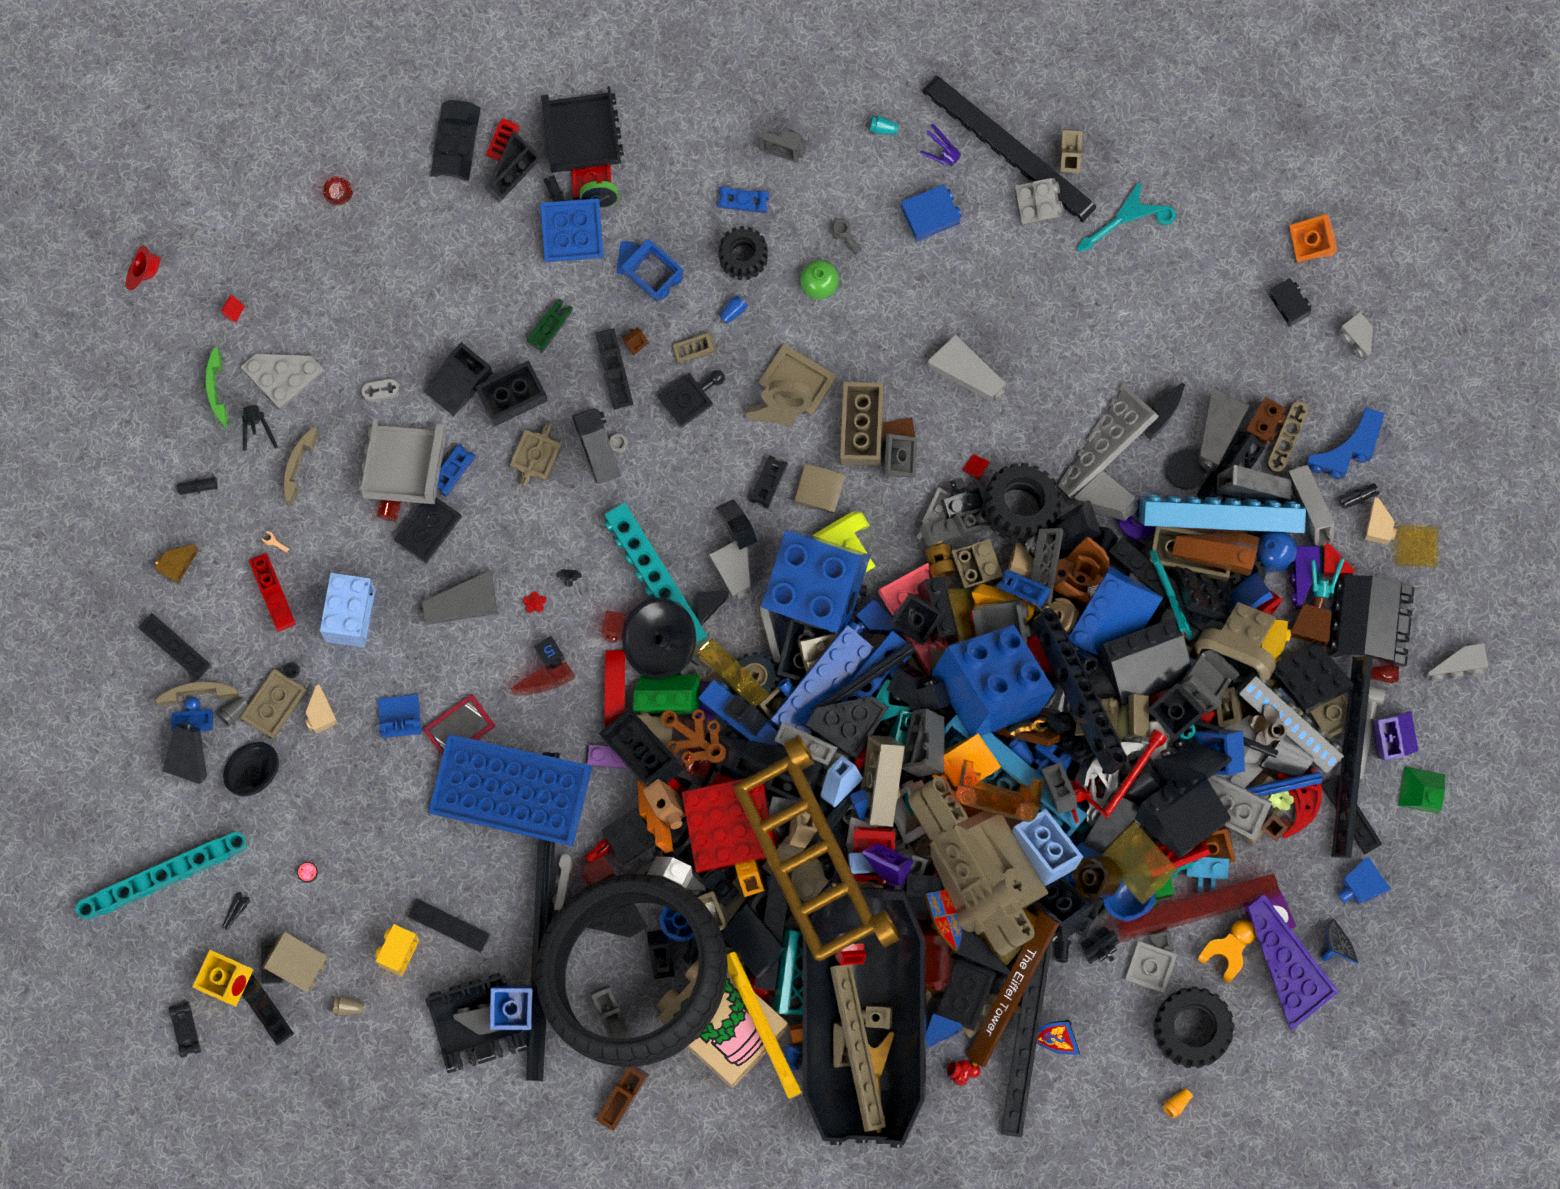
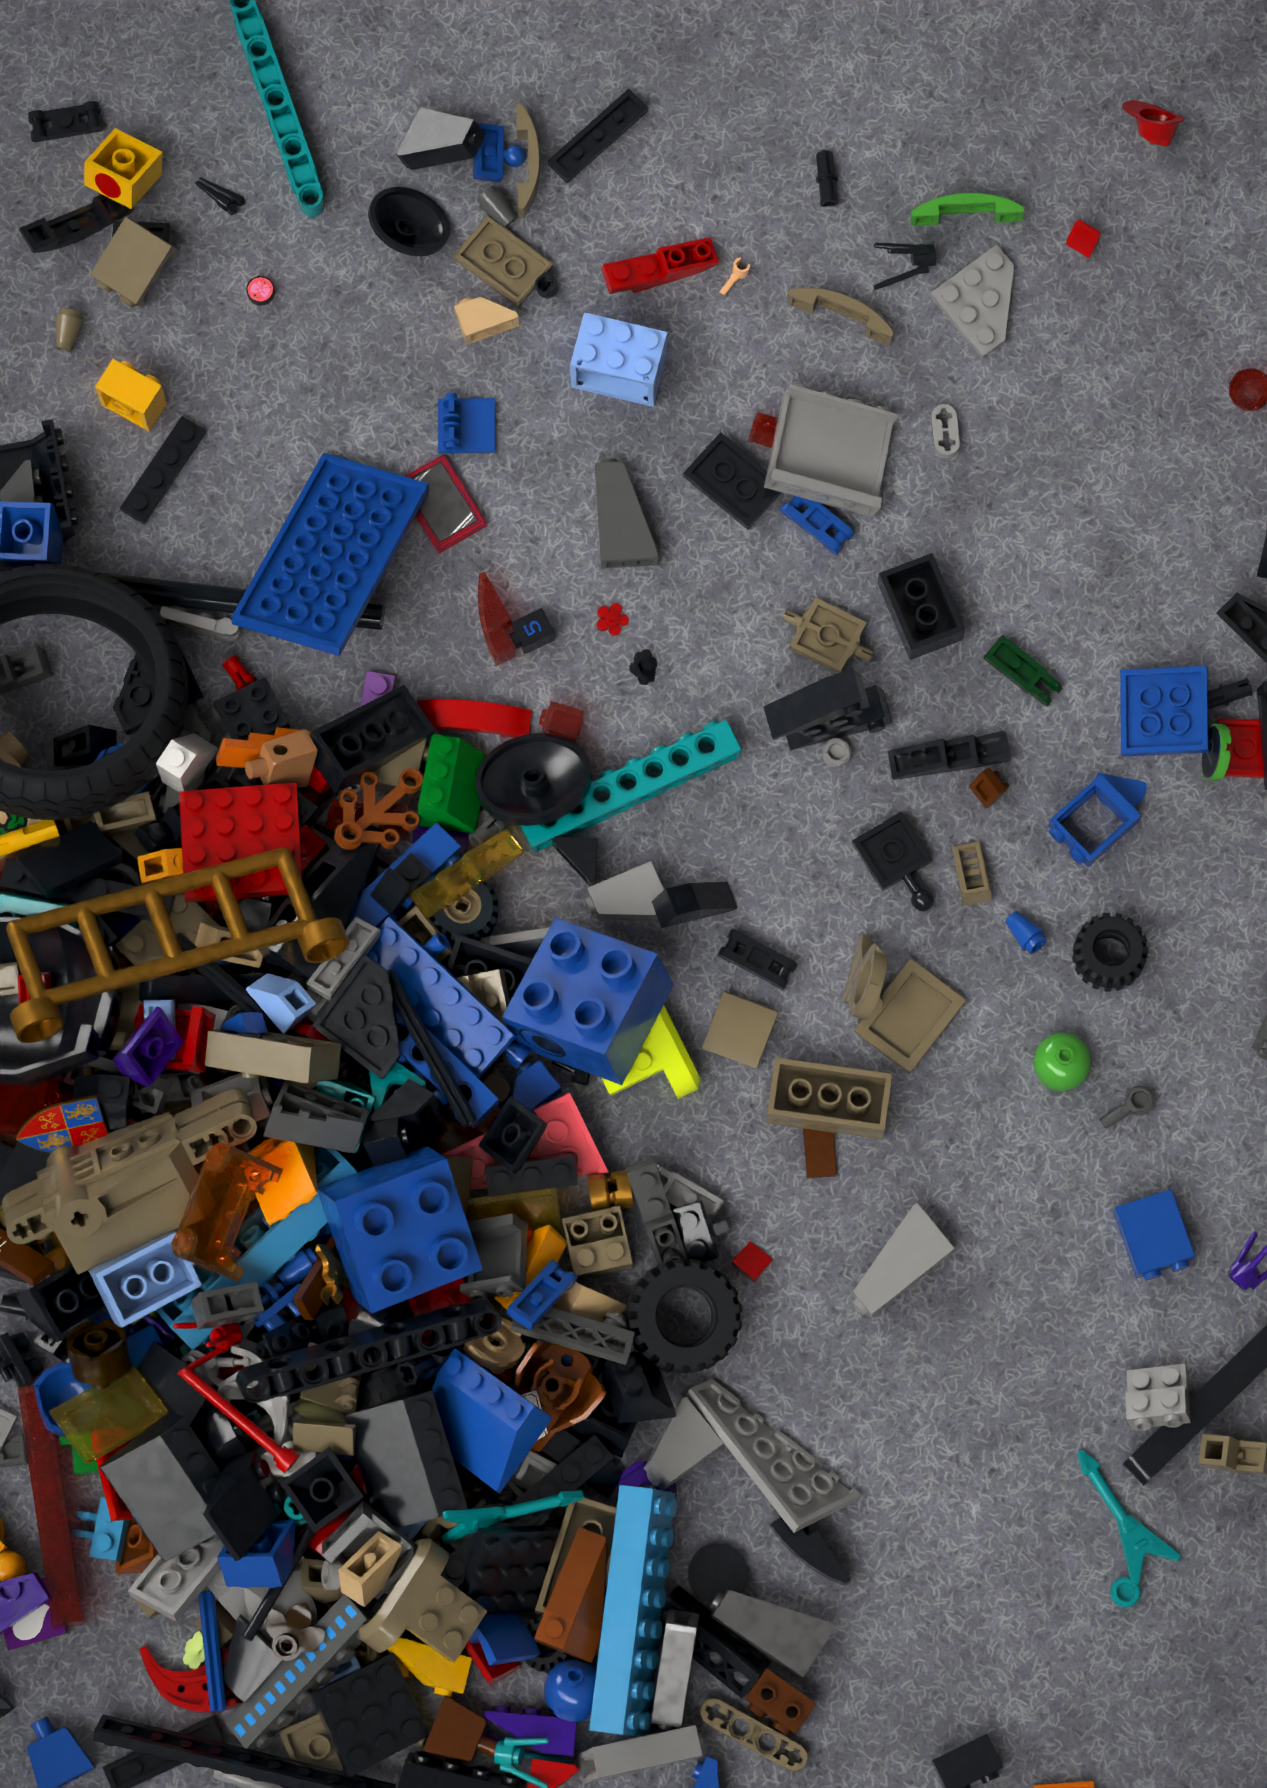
camera: 95 degrees right, 0 degrees up
pearl gold slope [155,544,199,584] -> none
black slope [424,342,493,417] -> none
clear red brick [582,855,615,886] -> none
blue plate [717,187,770,213] -> none
dark grey slope [884,434,917,478] -> none
reddish brown brick [1261,807,1292,842] -> none
none -> light grey tile [321,1559,342,1590]
none -> tan slope [338,1531,402,1607]

